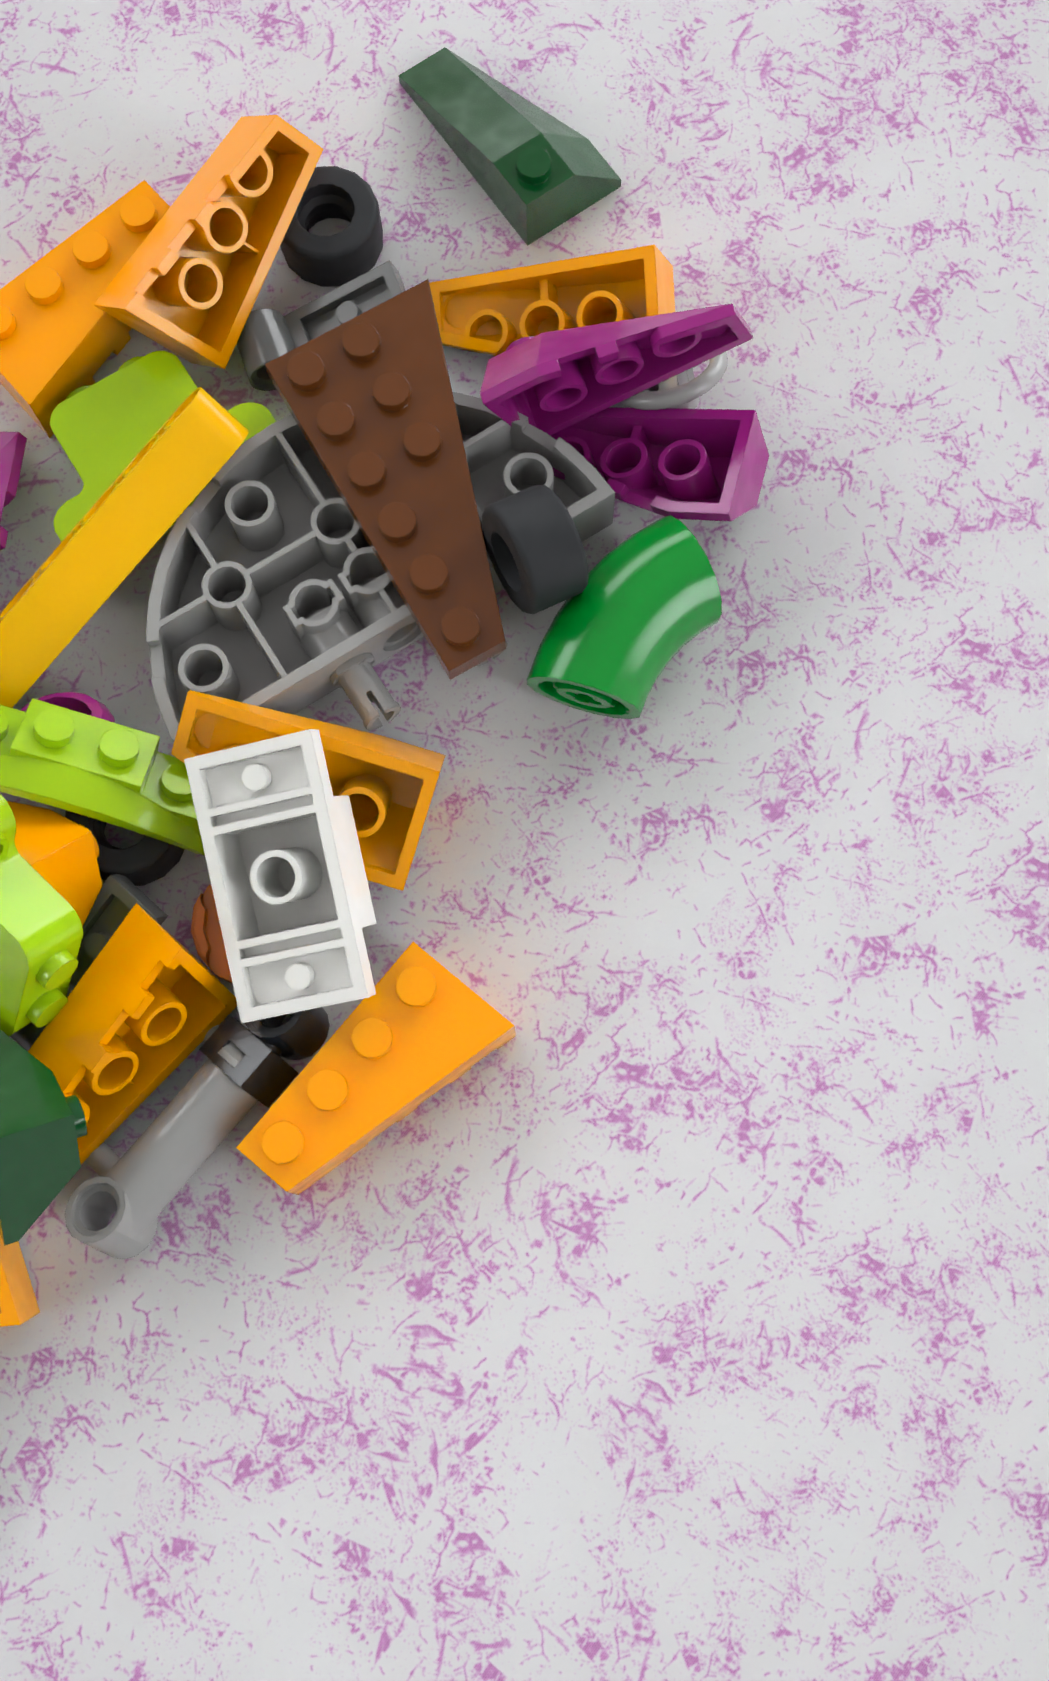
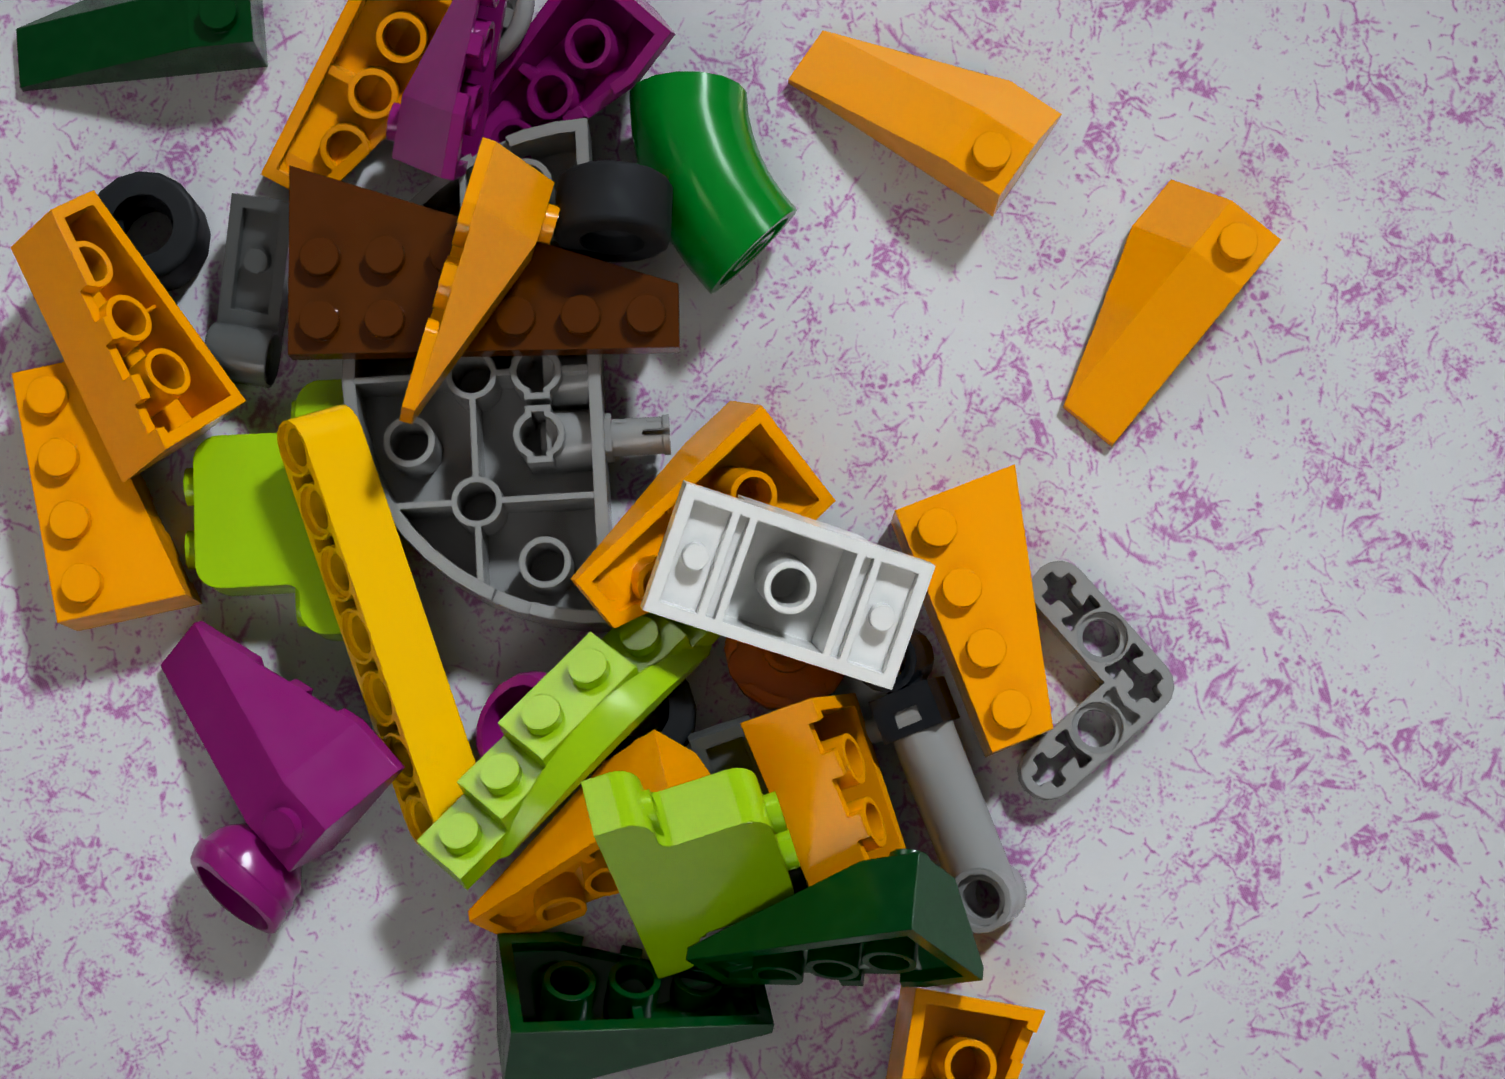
camera: 65 degrees left, 5 degrees up
none -> light orange wedge [399,137,560,424]
none -> light orange wedge [788,30,1062,216]
none -> light grey beam [1017,561,1174,800]
none -> light orange wedge [1063,179,1281,447]

